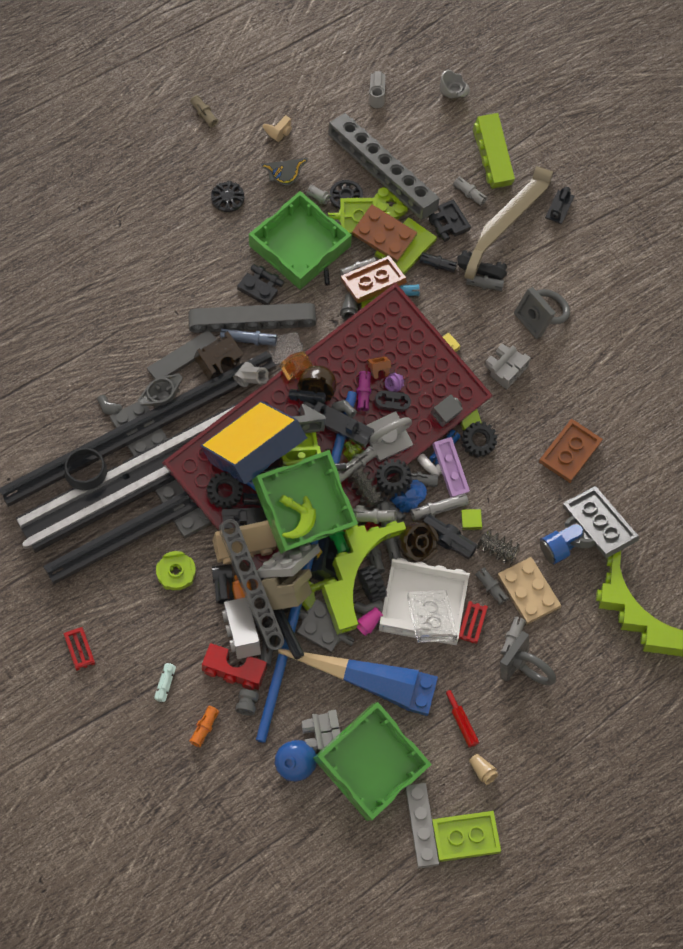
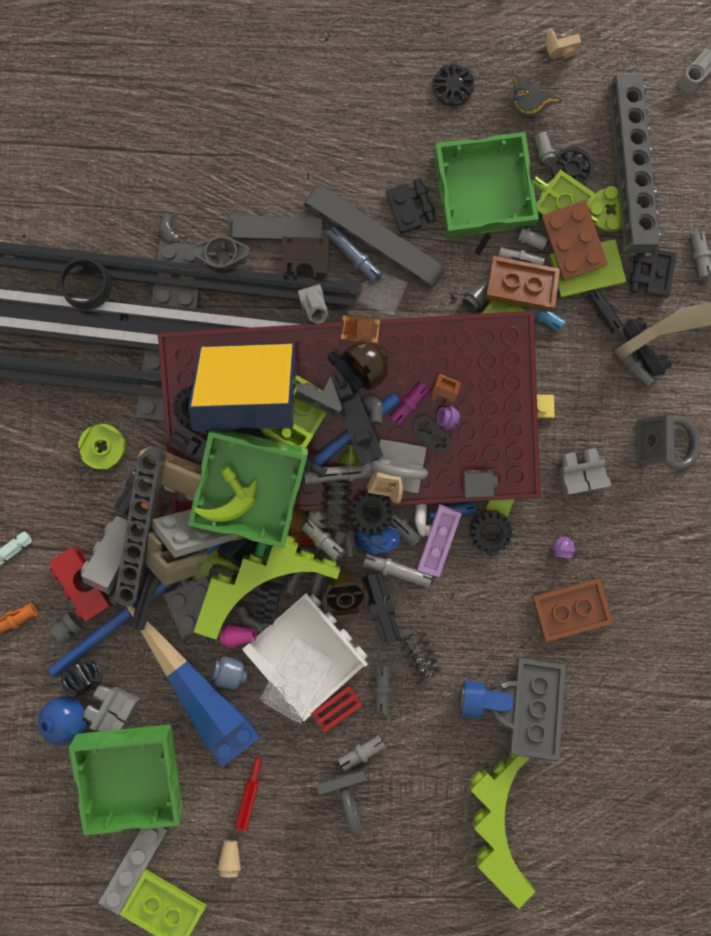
camera: 40 degrees right, 20 degrees up
lime tile [461,509,482,530] -> none
tan plate [497,557,561,625] -> none
none -> black gear [60,660,103,697]
none -> sand blue head [211,656,247,689]
none -> tan plate [367,471,403,503]
none -> light grey pin [518,227,548,251]
none -> medium lavender plate [552,537,576,558]

